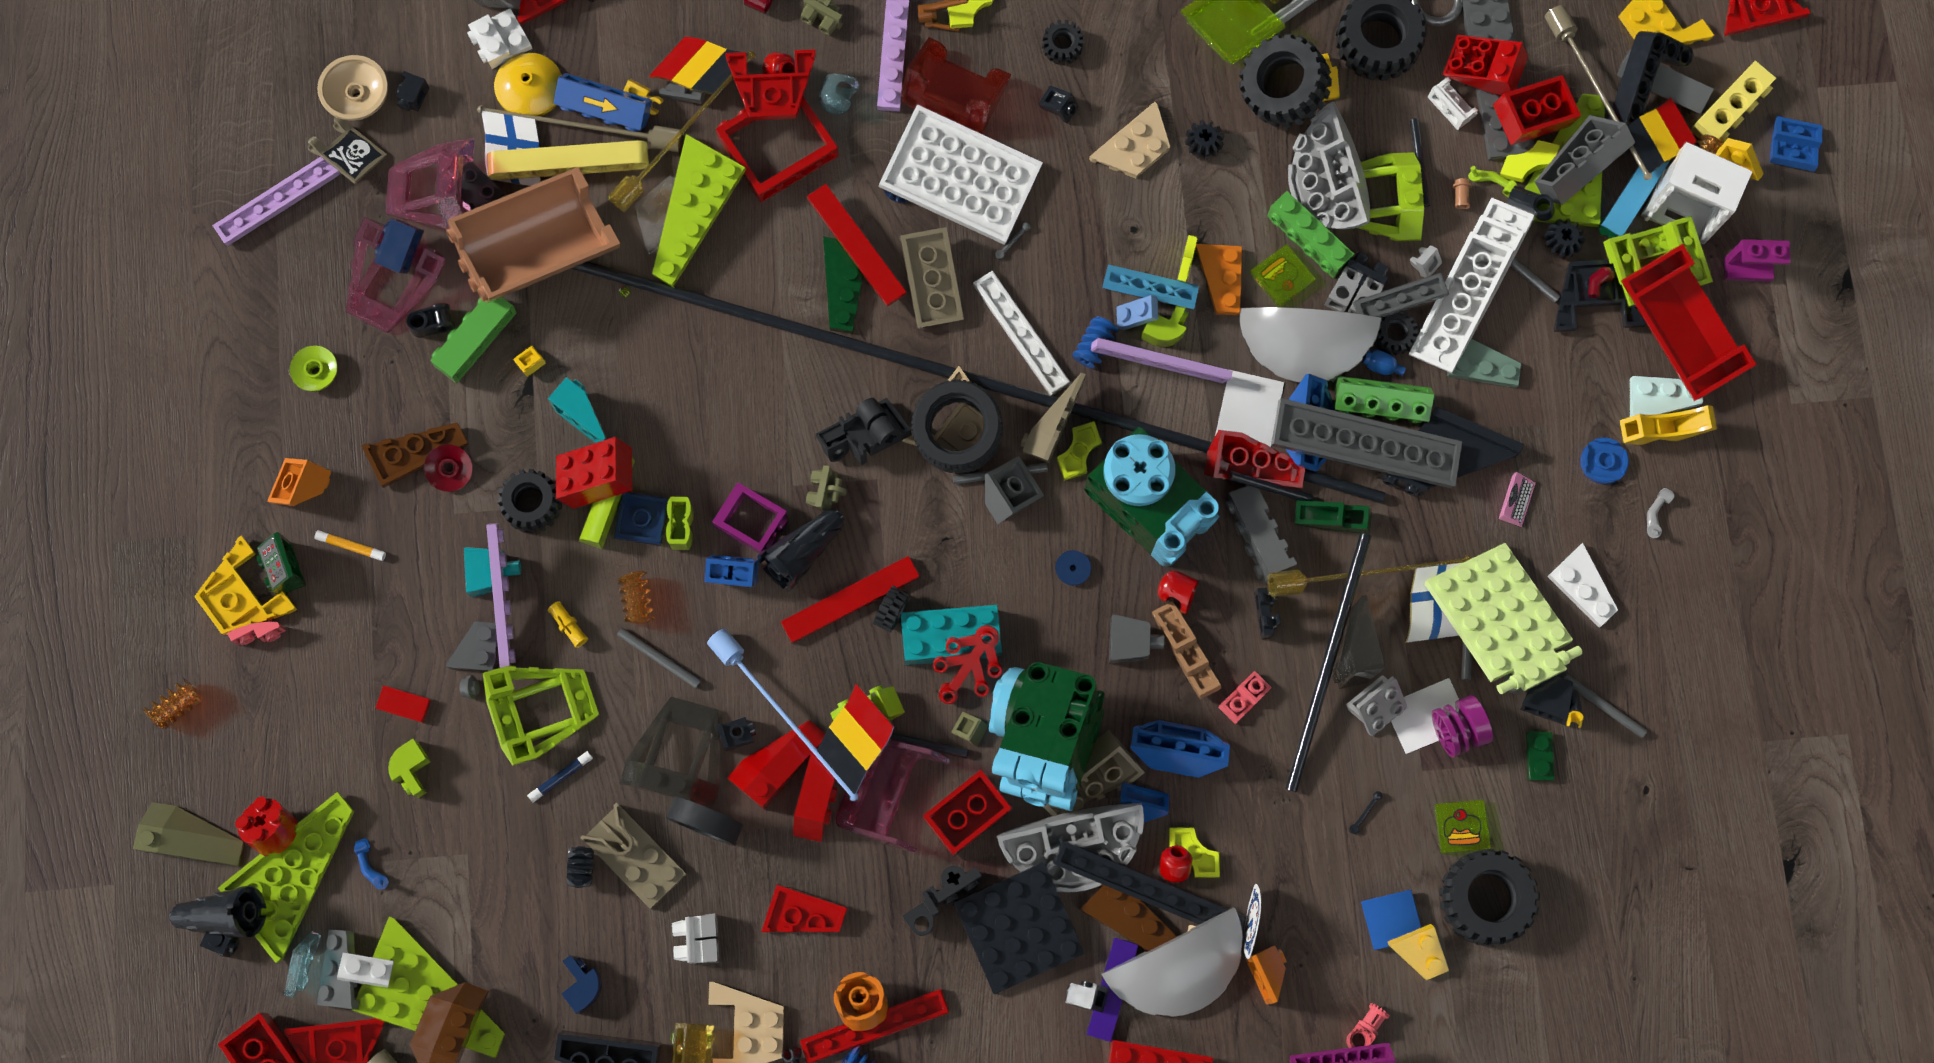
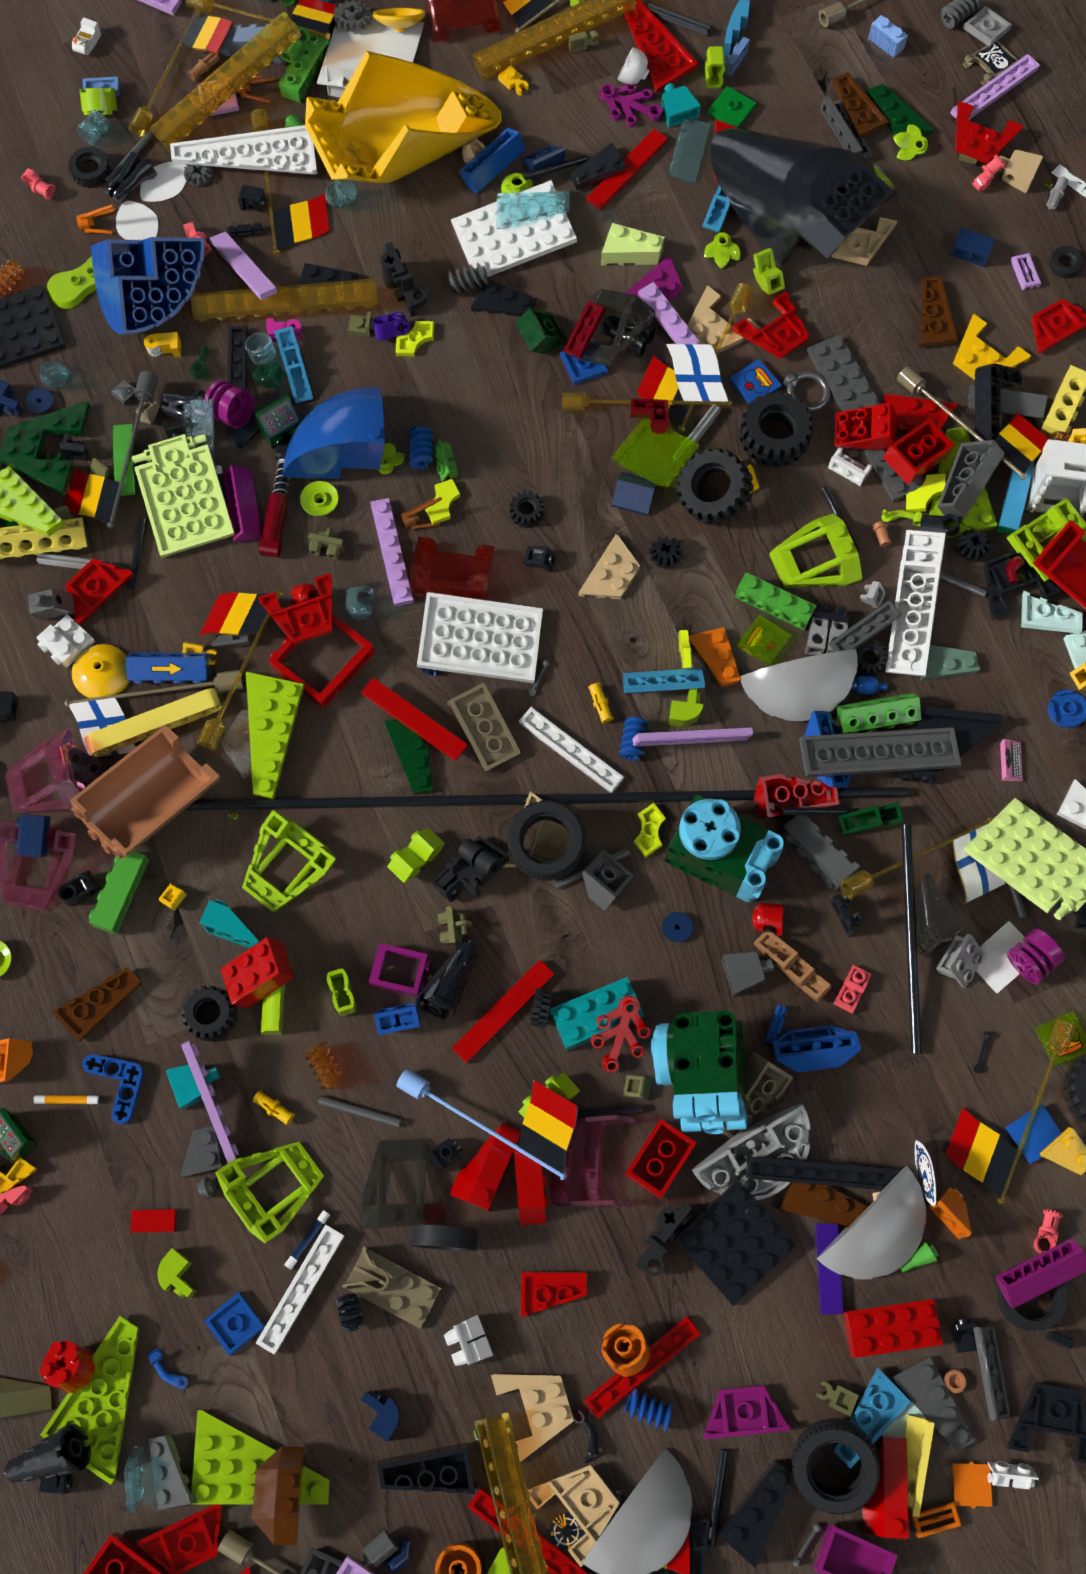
camera: 15 degrees left, 5 degrees down
white plate [337,953,394,988] -> none
dark red dish [424,444,473,492] -> none
dark blue tile [614,492,669,546] -> none
dark tan wedge [1020,373,1086,463] -> none
brick [1066,981,1109,1013] -> none
medium blue plate [1116,295,1158,331] -> none
blue slope [1120,782,1169,822] -> none
red head [1159,845,1193,883] -> none
neon yellow tile [1169,828,1220,878] -> none
white sticker [1215,370,1284,447] -> none
light grey brick [1288,102,1370,229] -> none
none -> blue beam [82,1054,144,1125]
none -> blue tile [204,1292,265,1356]
none -> lime windscreen [242,810,337,912]
none -> white plate [256,1224,345,1355]
none -> lime brick [387,827,445,883]
none -> yellow pin [588,683,614,724]
none -> dark blue slope [612,472,658,516]
none -> blue axle [765,1005,788,1046]
none -> red wing [884,394,957,434]
none -> bright green cone [900,1242,939,1273]
none -> flag [946,1020,1076,1205]
none -> light aqua wing [1021,591,1083,634]

